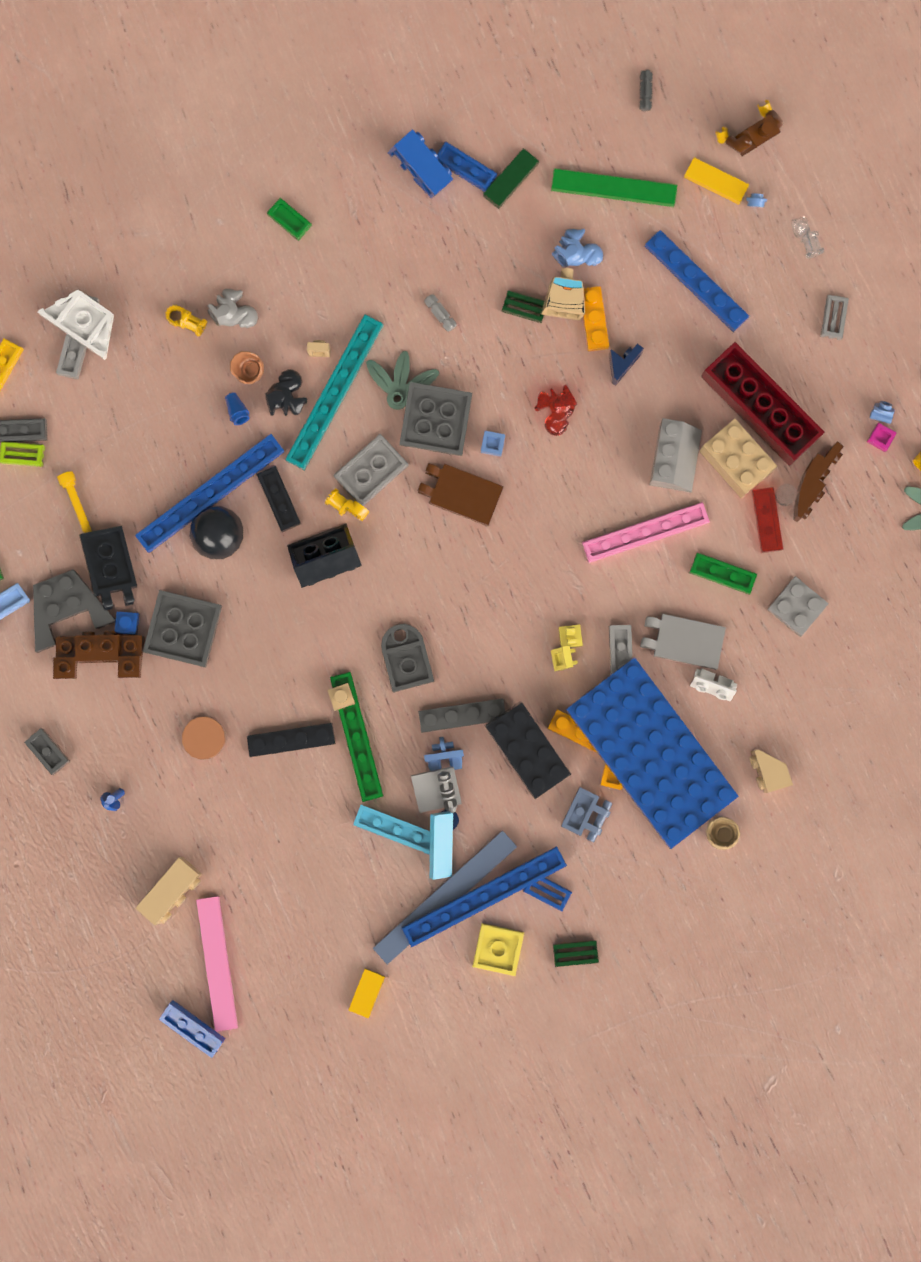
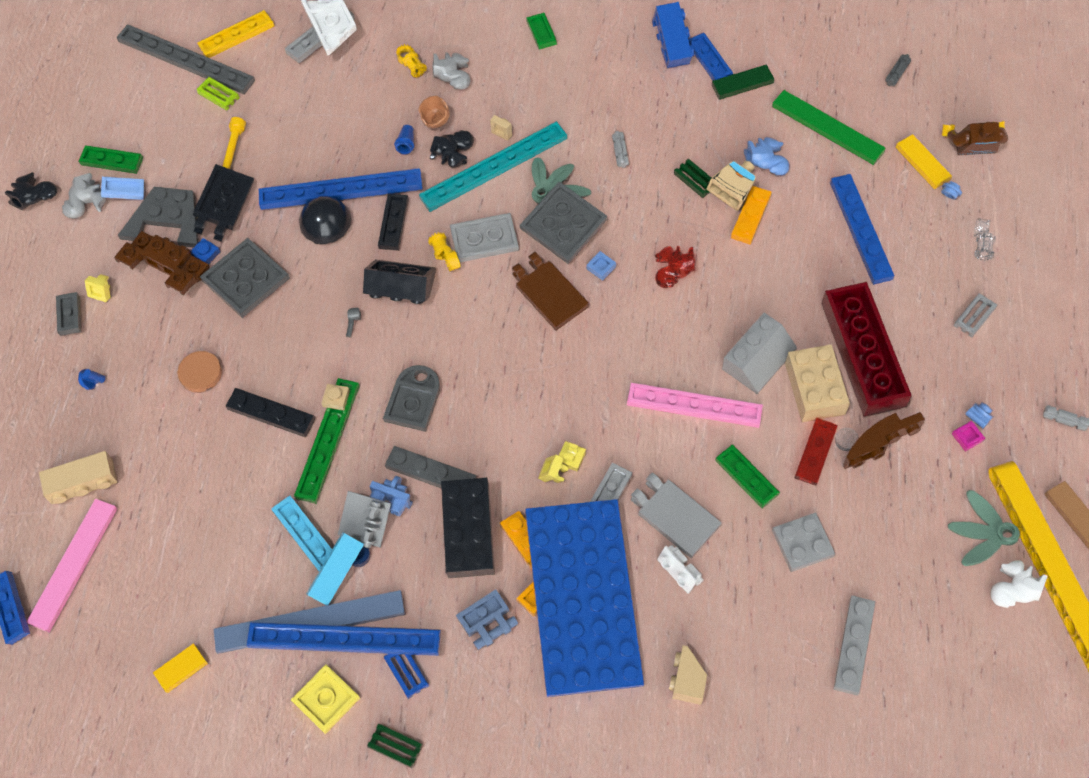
camera: 30 degrees right, 20 degrees down
dark blue slope [609,343,644,386] -> none
tan hair [706,816,740,850] -> none
none -> light yellow tile [85,274,111,302]
none -> dark grey hand [346,308,361,338]
none -> light grey plate [833,596,875,696]

